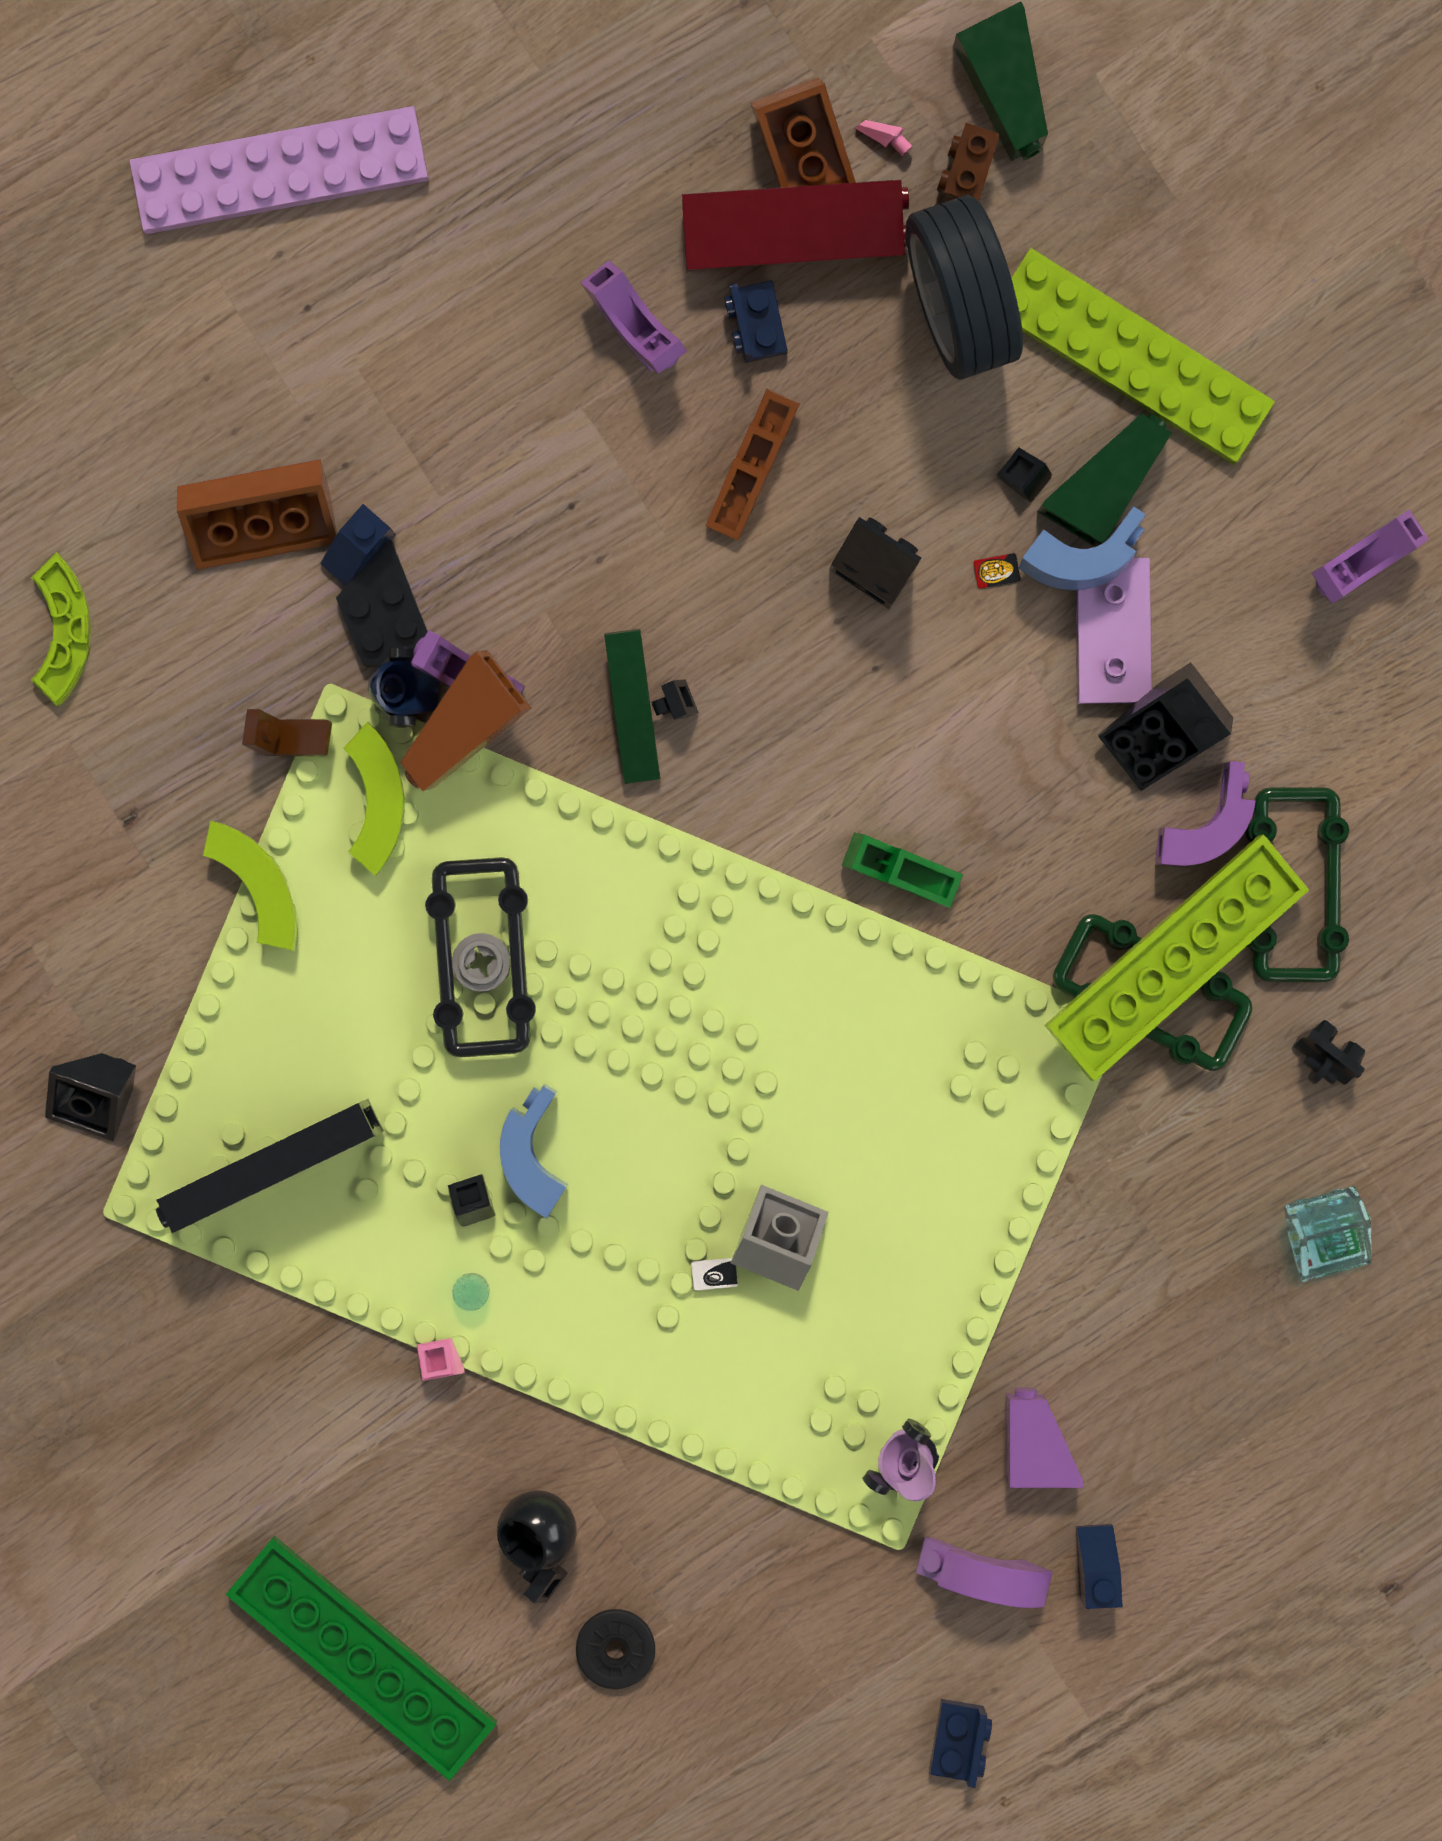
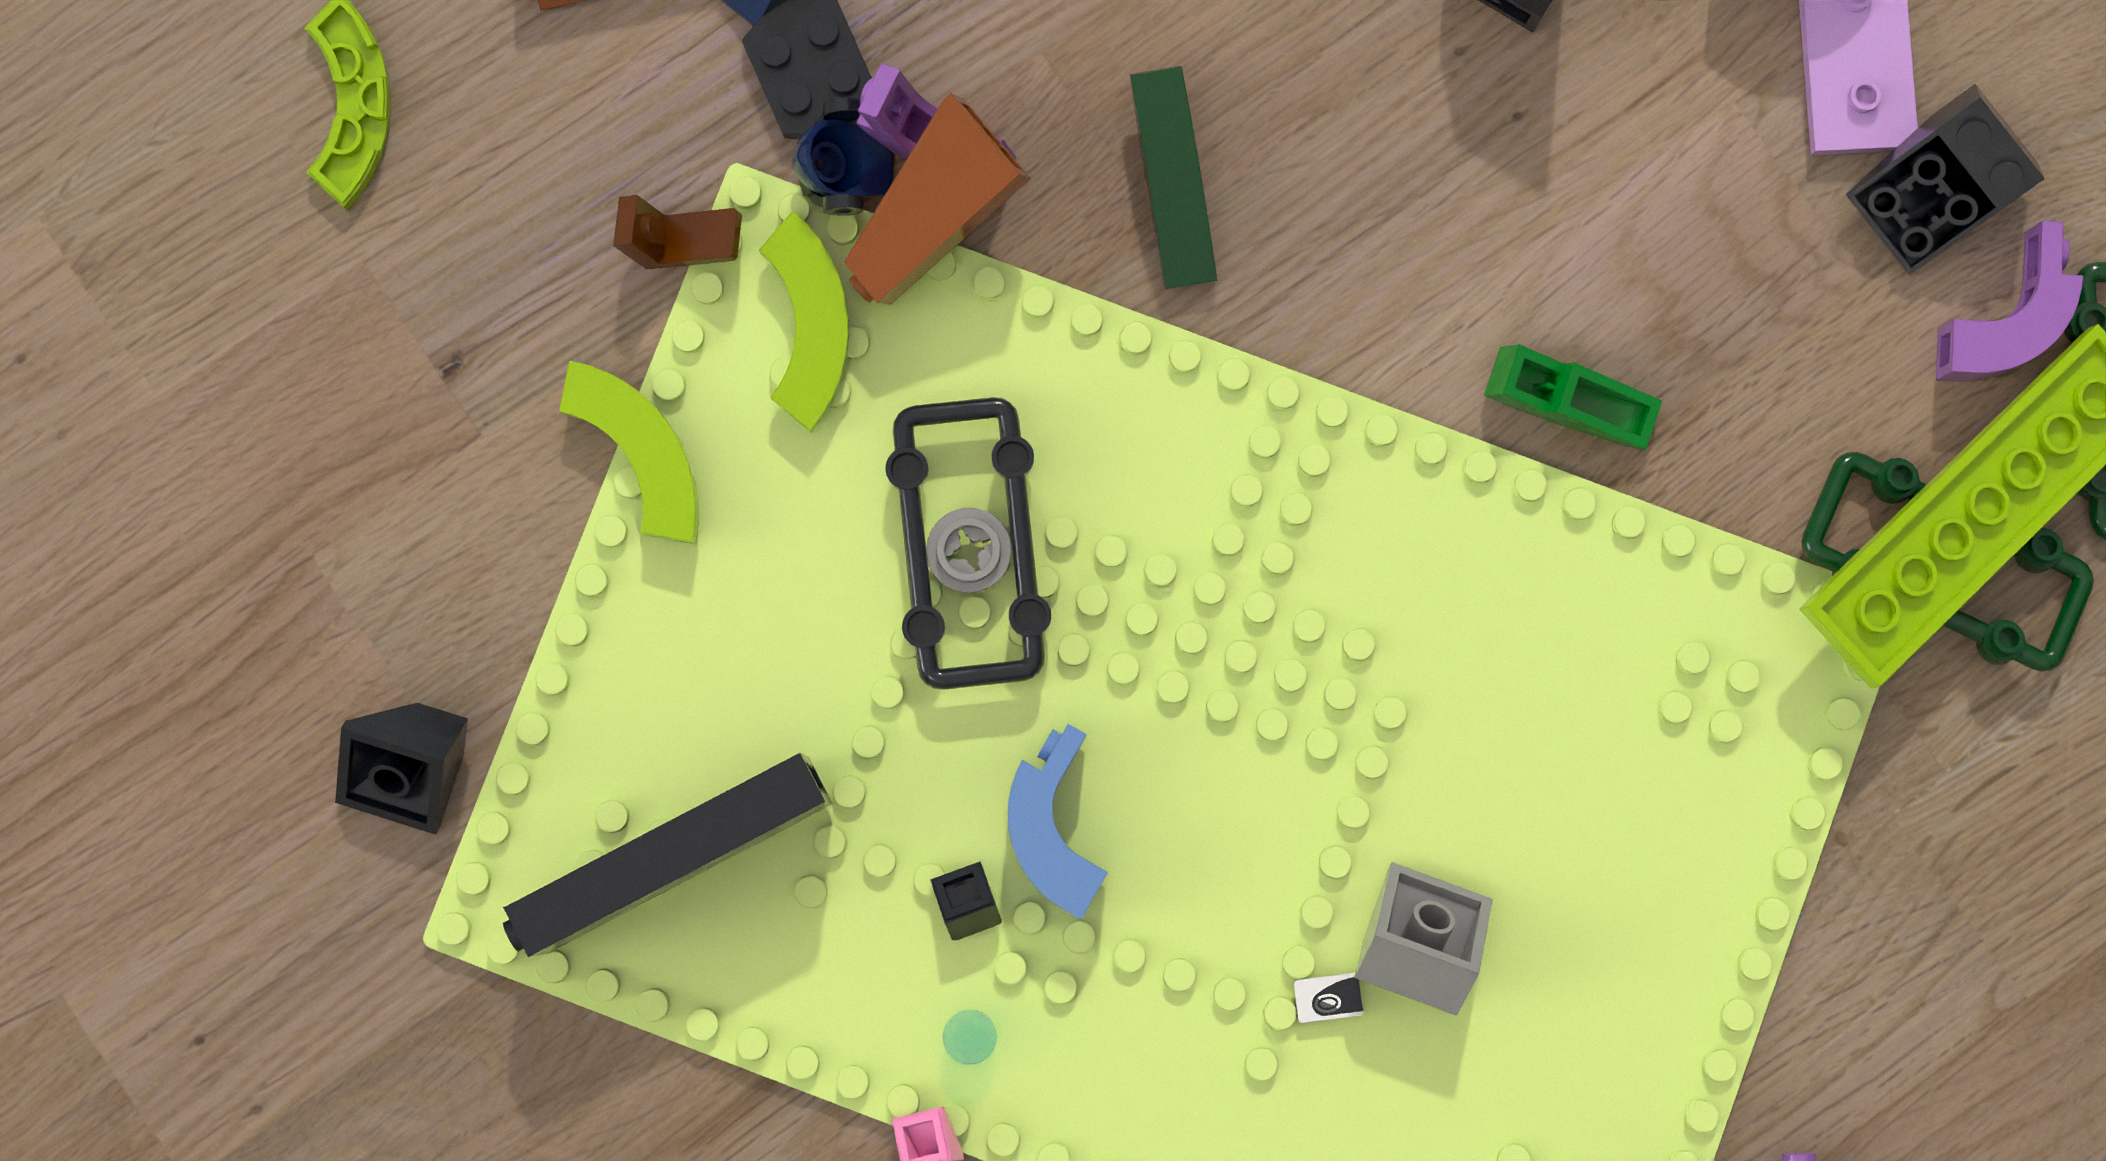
camera: 10 degrees left, 5 degrees down
black tile [651,679,699,720] -> none

